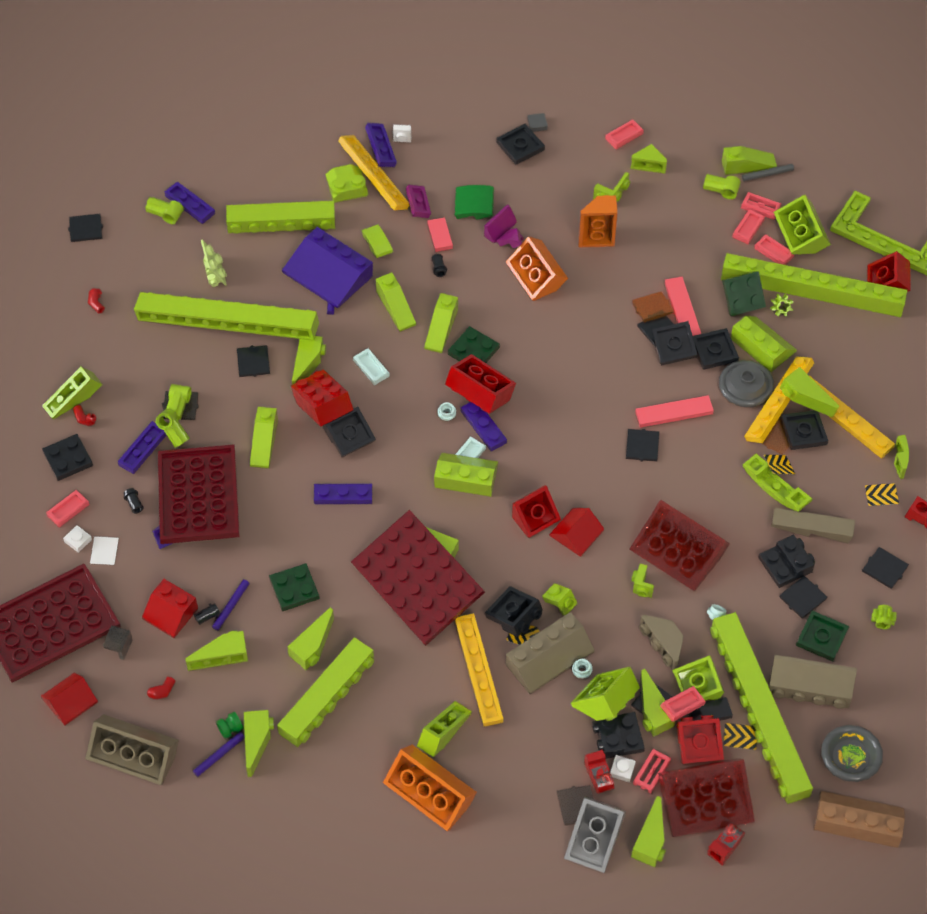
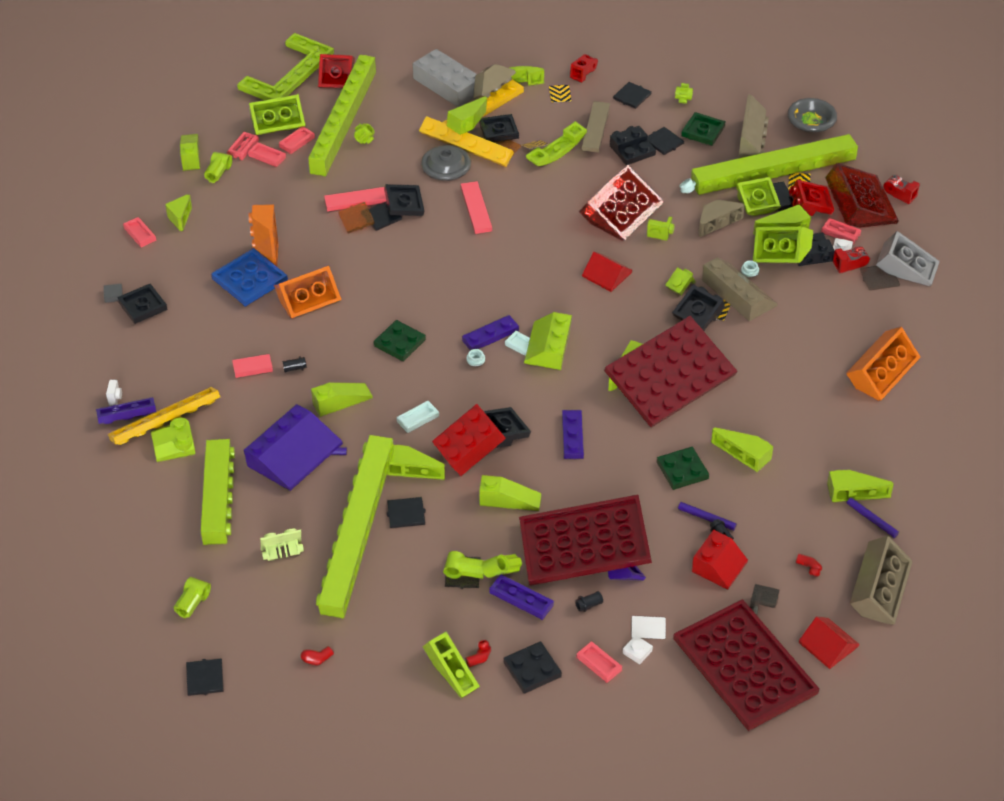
camera: 90 degrees left, 10 degrees down
dark purple plate [165,182,215,224] -> none
lime slope [185,631,248,671] -> none
green wheel [216,712,244,739] -> none
lime brick [277,637,374,747] -> none
lime slope [362,225,393,258] -> none
magenta plate [406,185,431,218] -> none
lime slope [417,701,472,757] -> none
lime slope [424,293,458,353] -> none
red brick [445,354,516,414] -> none
green slope [455,185,494,220] -> none
yellow plate [455,613,504,727] -> none
magenta slope [484,204,517,243] -> none
magenta slope [496,228,524,248] -> none
red slope [512,485,561,538] -> none
lime bracket [593,172,631,202] -> none
black piece [626,429,659,462] -> none
lime slope [631,796,666,867] -> none
coral tile [660,686,706,722] -> none
black plate [693,328,739,370] -> none
dark green plate [722,271,766,316] -> none
lime slope [731,316,797,372] -> none
dark grey bar [742,164,794,182] -> none
medium nougat slope [814,791,905,848] -> none
none -> blue plate [211,248,288,306]
none -> light grey brick [413,49,477,107]
none -> dark tan slope [473,64,516,100]

